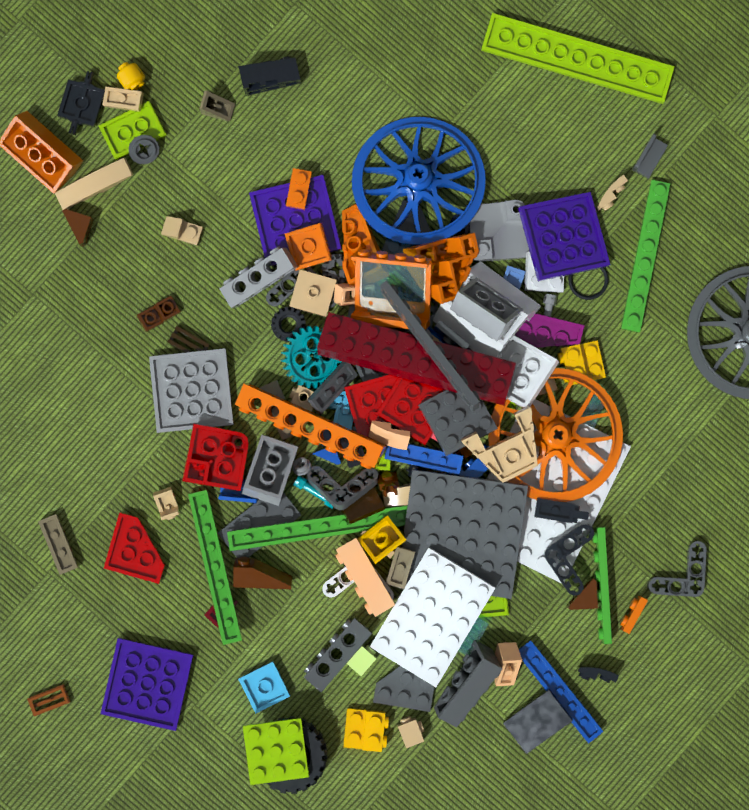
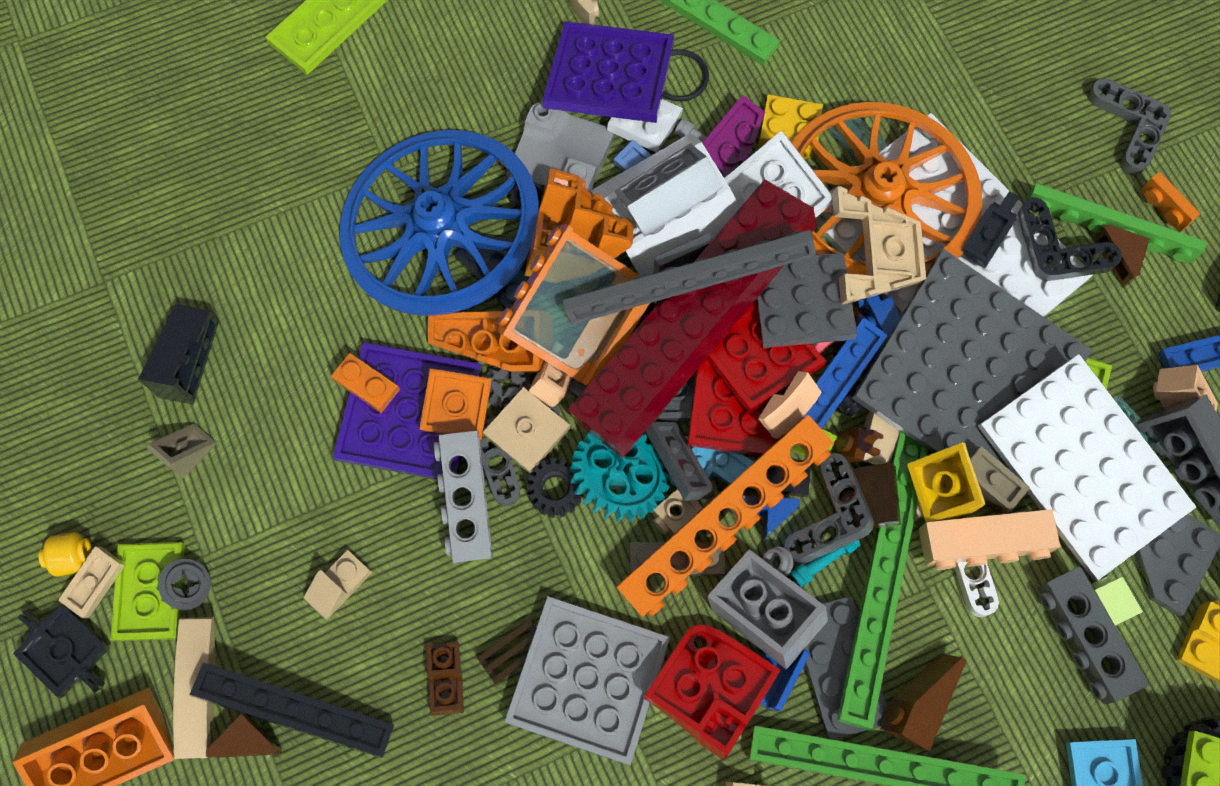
camera: 65 degrees left, 15 degrees down
none -> black plate [189,662,394,759]

